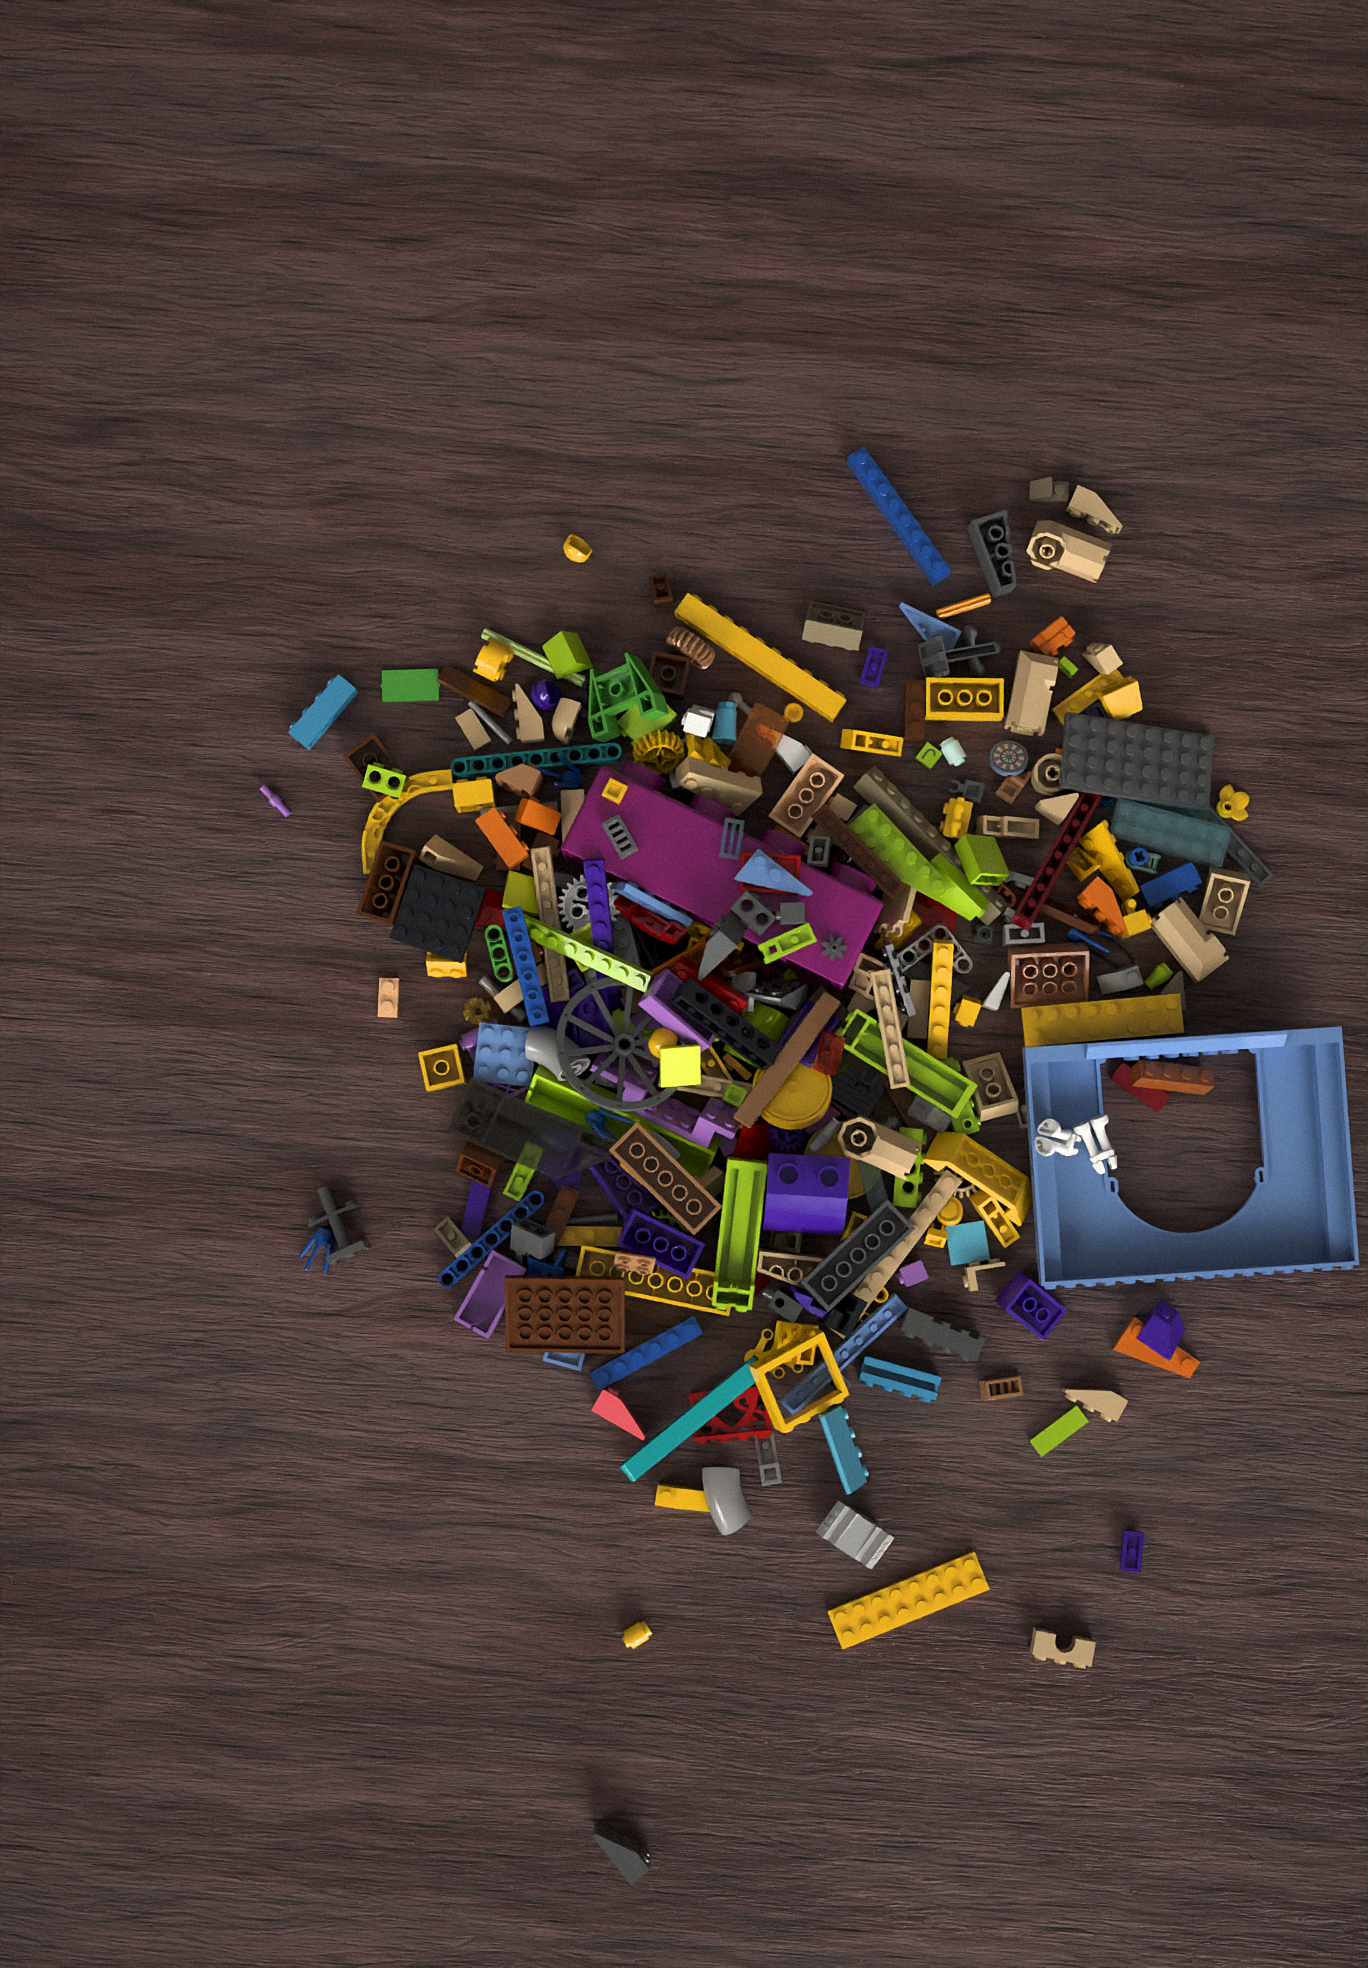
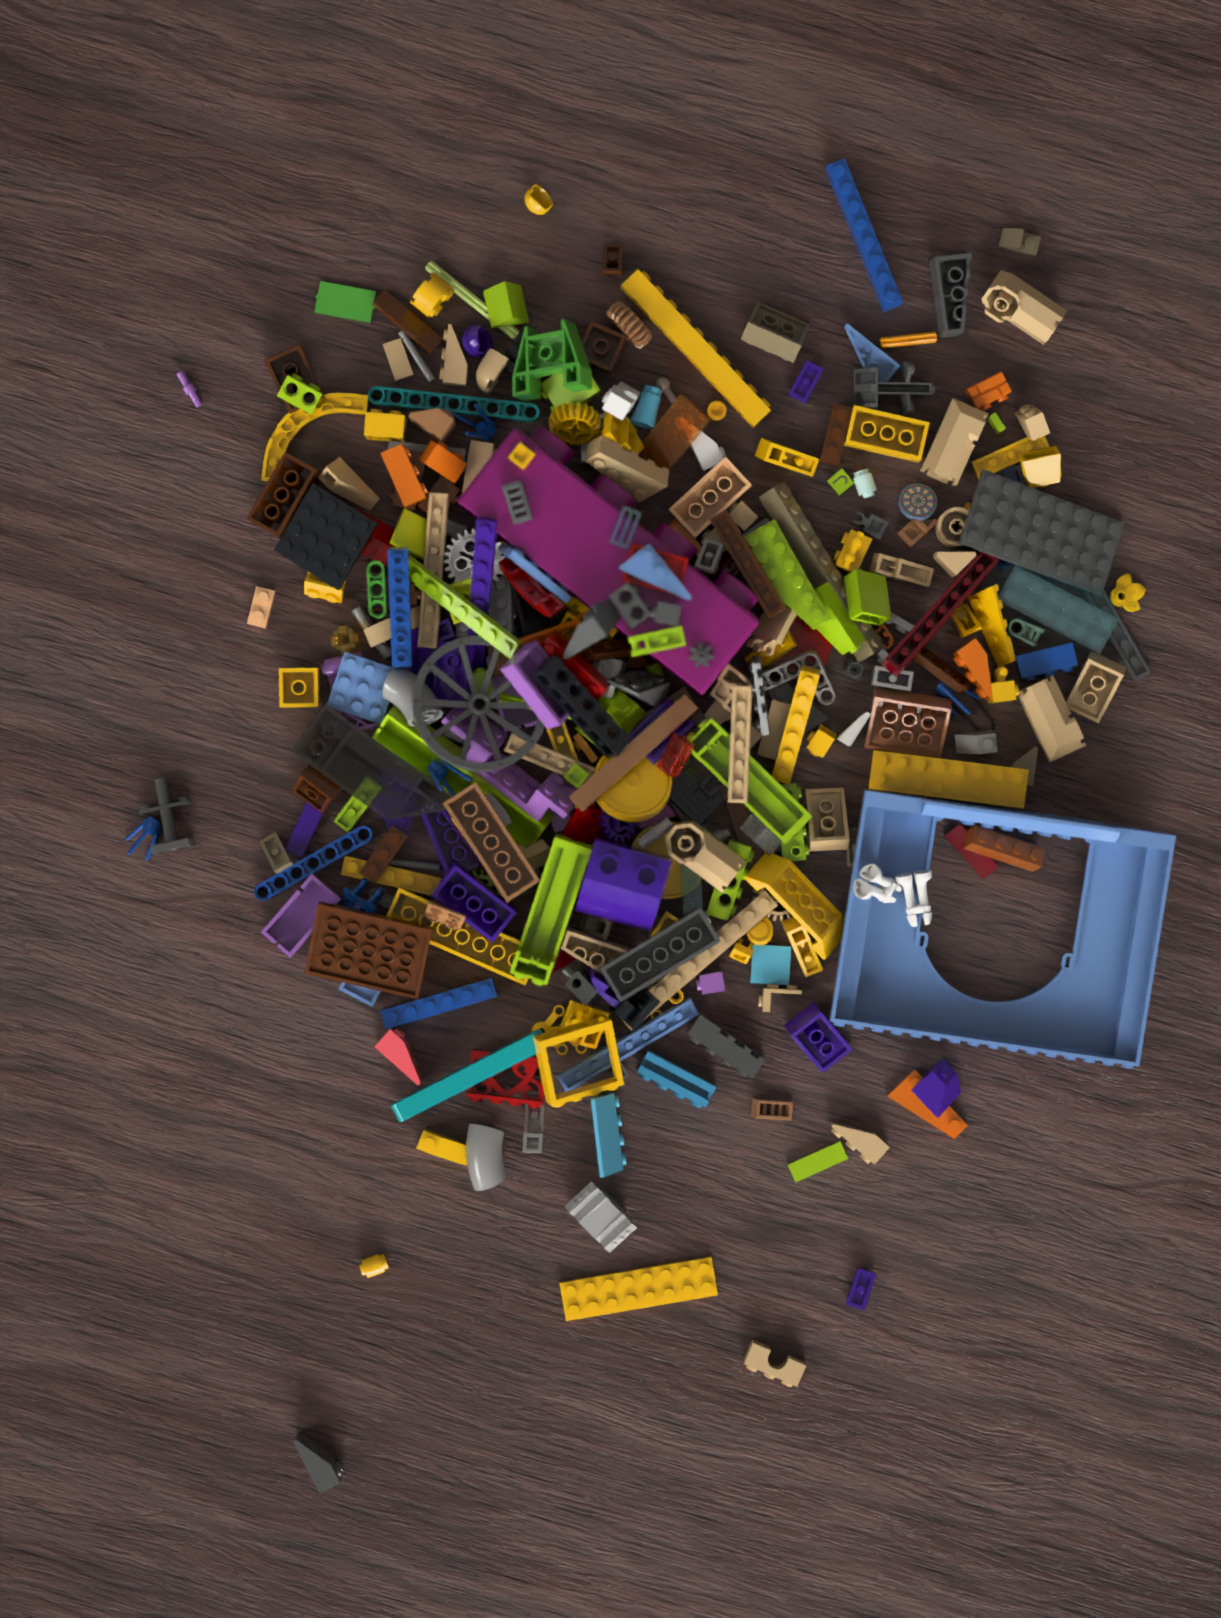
camera: 15 degrees right, 5 degrees up
dark azure brick [288,674,359,750] -> none
dark grey hinge [510,1218,555,1265] -> none
yellow hair [648,1028,678,1059] -> none
neon yellow tile [659,1044,701,1087] -> none
tan slope [1066,485,1123,534] -> none
blue bush [1128,848,1148,866] -> none
lime cone [1144,962,1174,990] -> none

